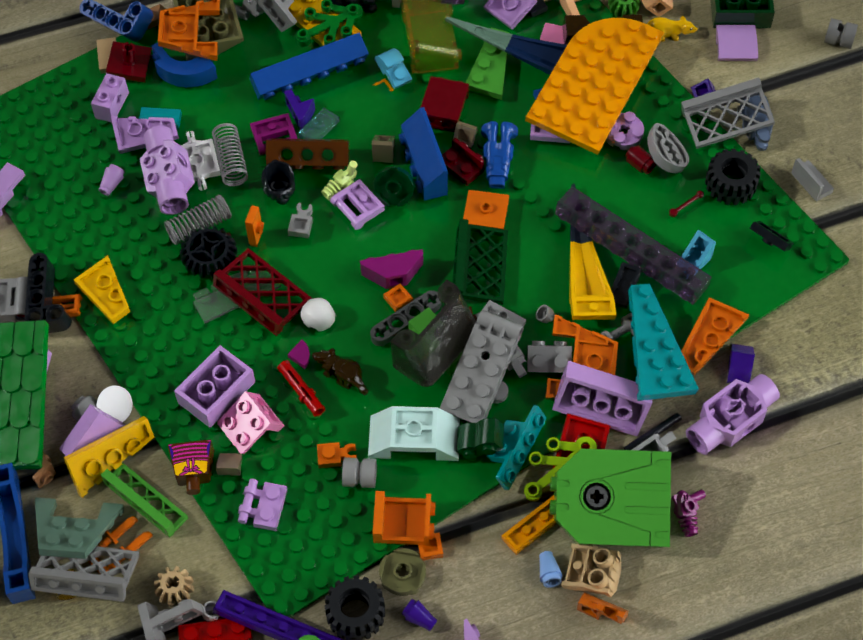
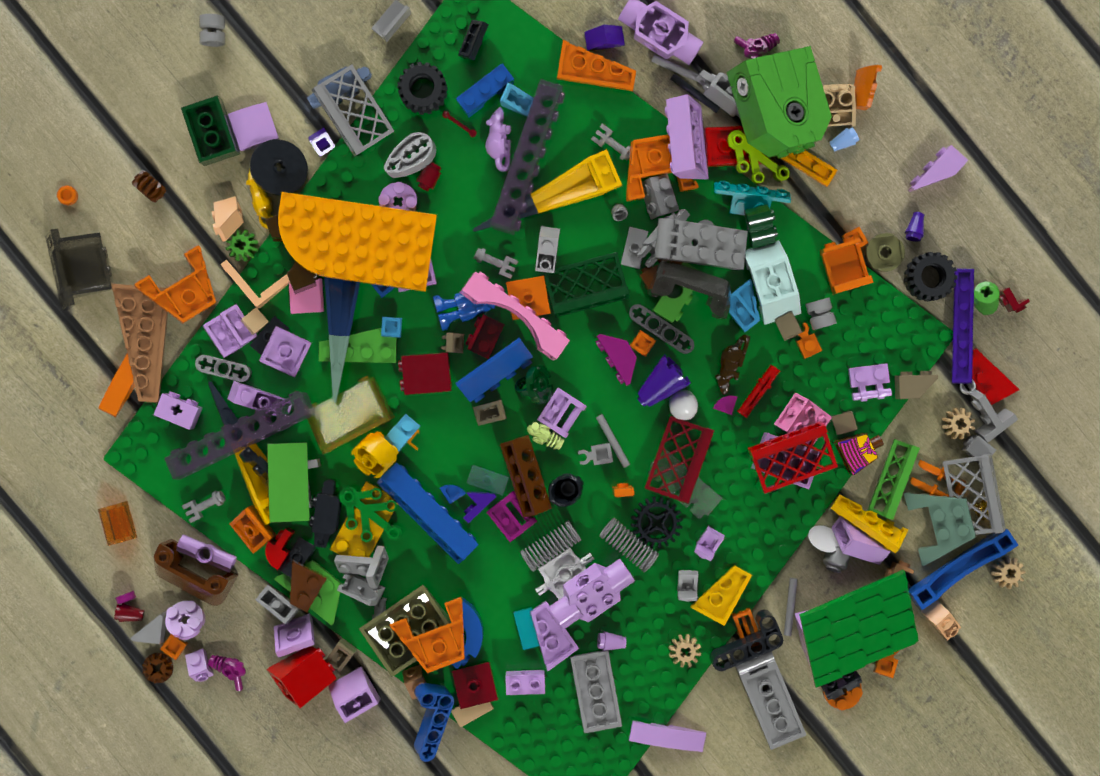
camera: 105 degrees left, 30 degrees up
black plate [611,262,643,309] -> none
teal wing [628,284,699,401] -> none
none -> black piece [250,139,308,196]
none -> yellow brick [351,431,399,478]
none -> dark azure tile [381,317,402,338]
none -> blue tile [440,484,466,504]
none -> blue arch [456,63,514,118]
none -> bright pink arch [459,272,570,360]
none -> light grey hinge [474,248,518,279]
none -> lavender animal [485,107,511,172]
none -> light grey slope [535,226,560,273]
none -> piece [570,650,622,733]
none -> light grey bar [596,414,630,468]
none -> dark purple cone [637,355,691,407]
none -> light grey bar [651,55,699,82]
none -> tan gear [669,634,701,667]
none -> light grey bracket [677,570,698,602]
none -> lavender bracket [694,526,725,561]
none -> dark azure wing [720,279,760,332]
none -> red fence [747,421,838,494]
none -> dark tan slope [775,312,802,341]
none -> light grey bar [784,578,797,636]
none -> dark tan slope [895,371,938,399]
none -> light grey brick [961,435,996,464]

